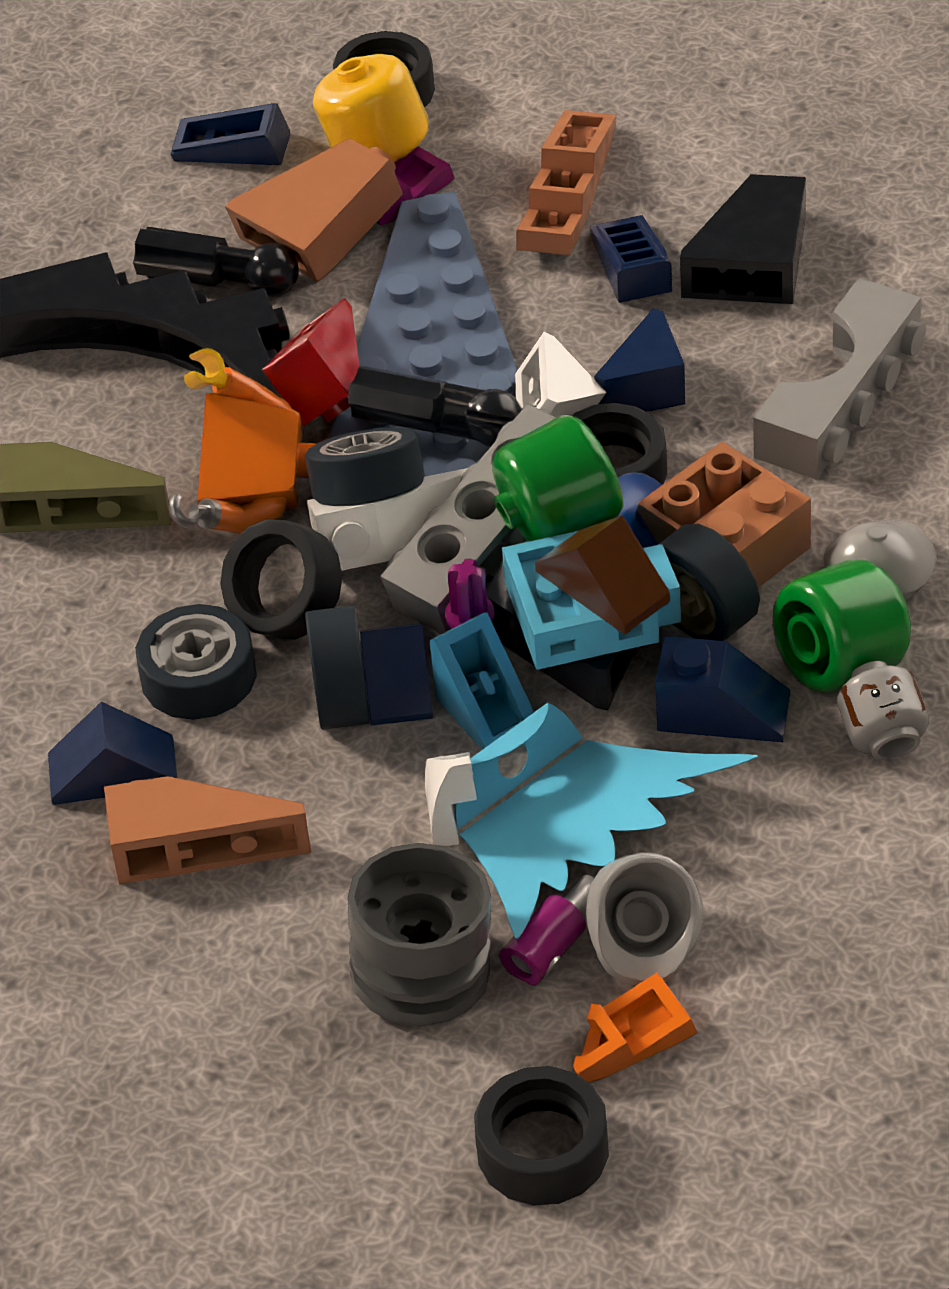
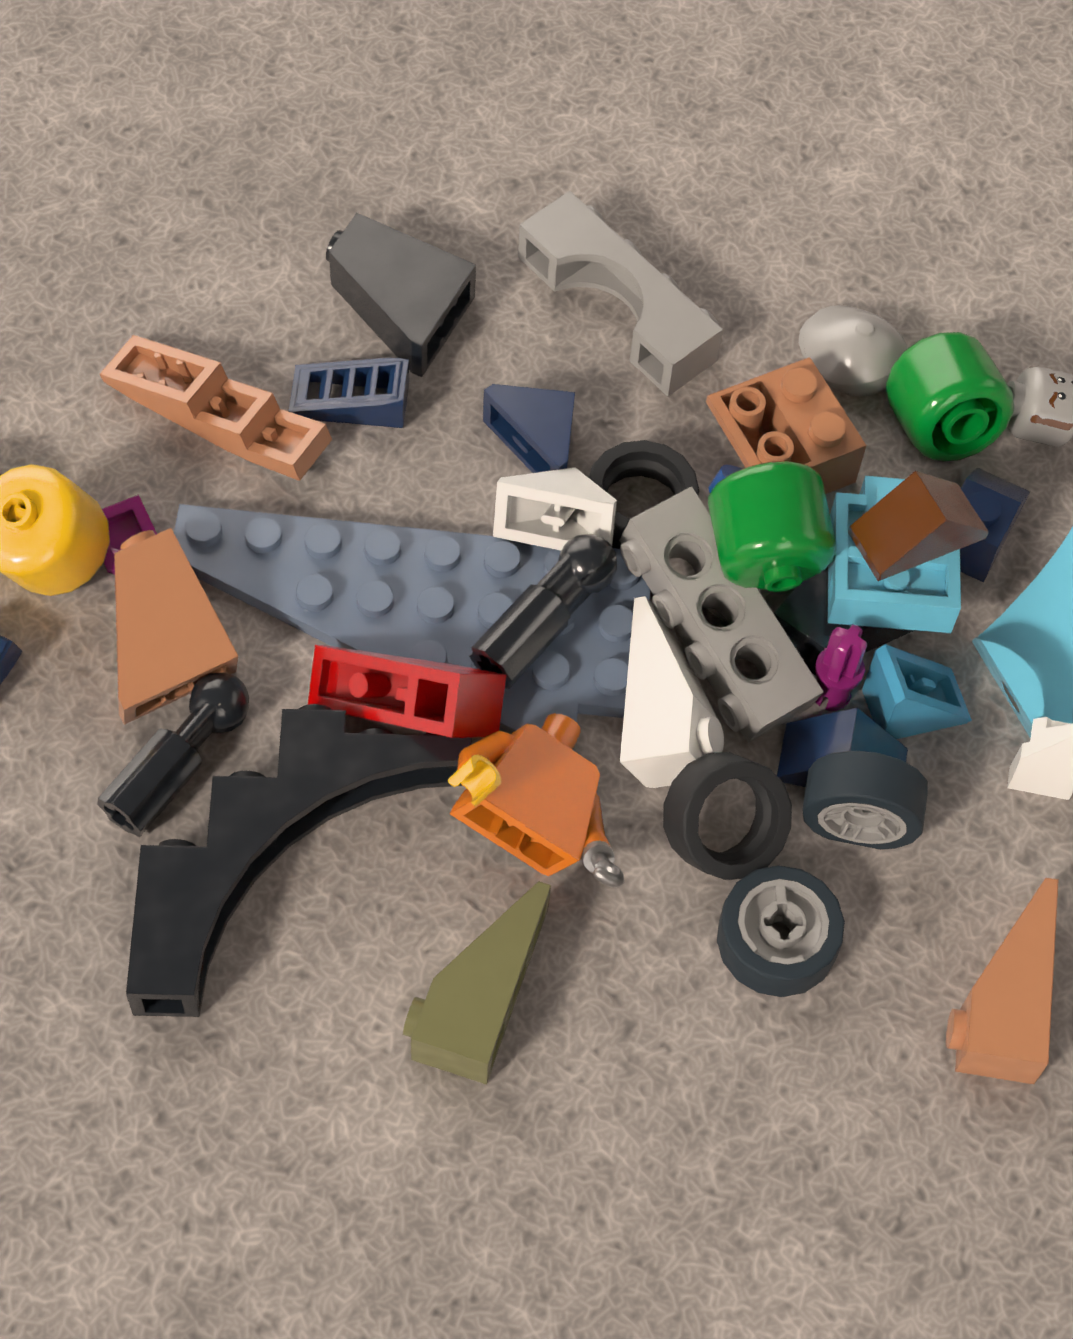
camera: 80 degrees left, 15 degrees up
dark blue slope [48,701,178,805] -> none
black wheel [305,427,425,506] -> none
black wheel [658,524,760,641] -> none

